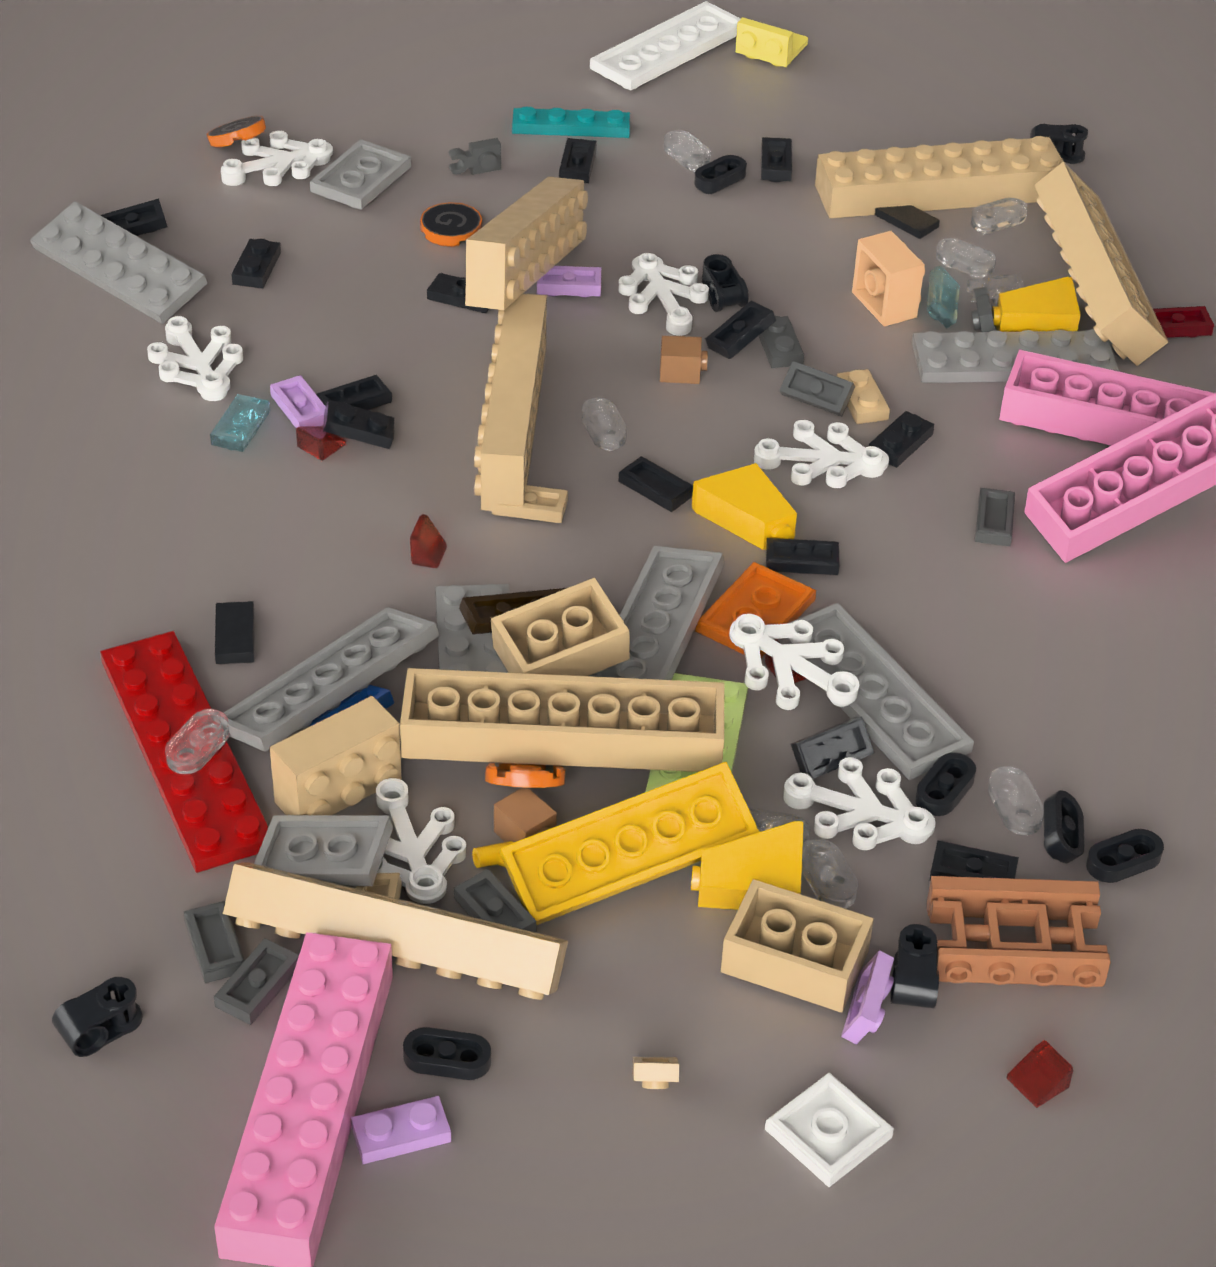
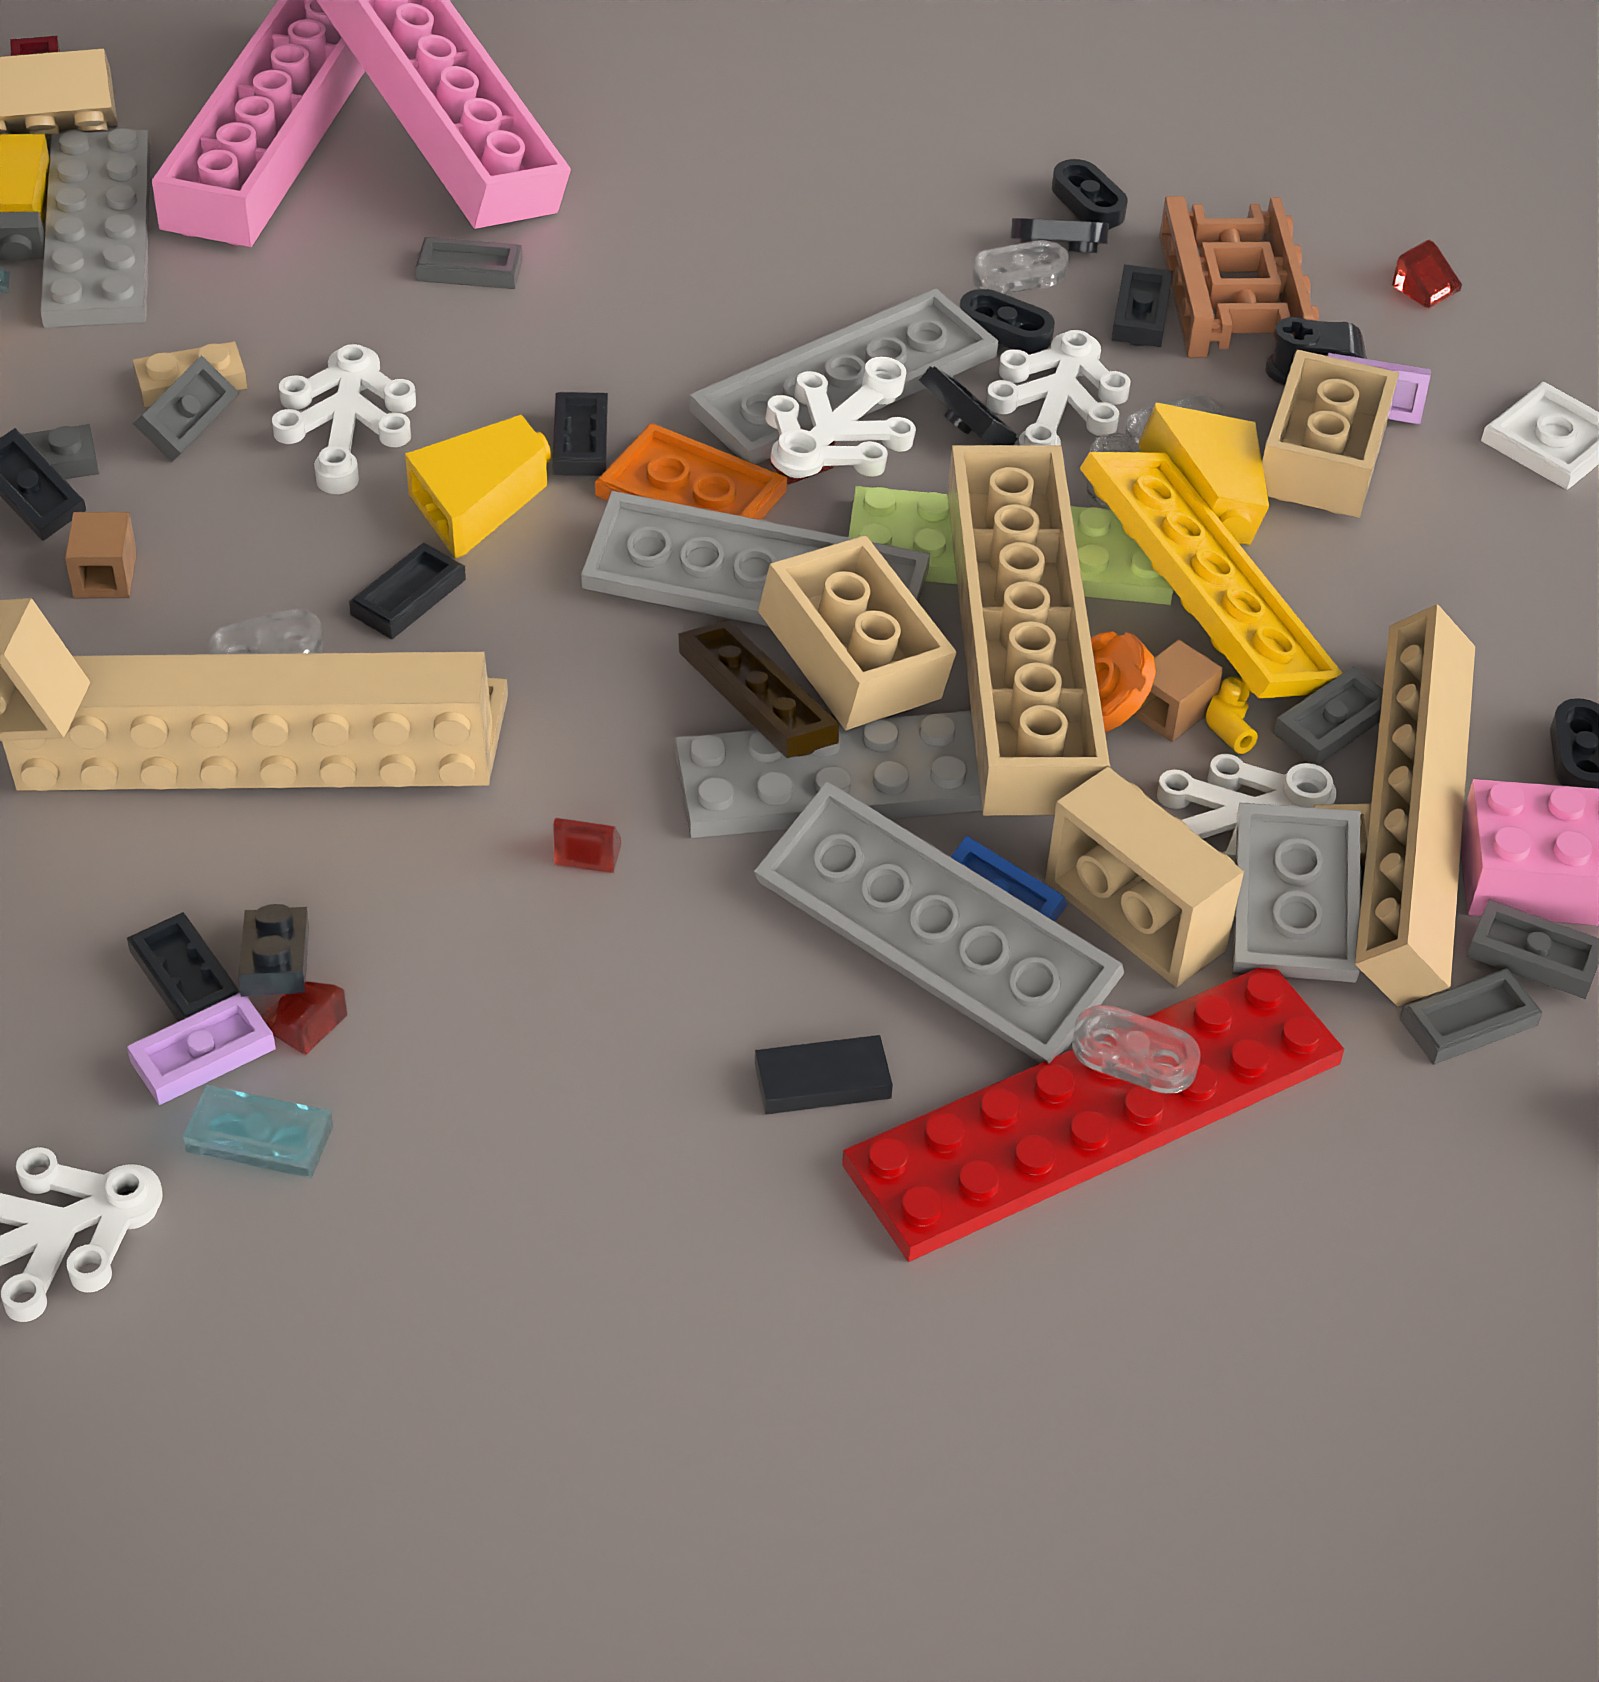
camera: 95 degrees left, 5 degrees up
plate [632,1057,679,1089] -> none
black plate [869,411,935,468] -> none

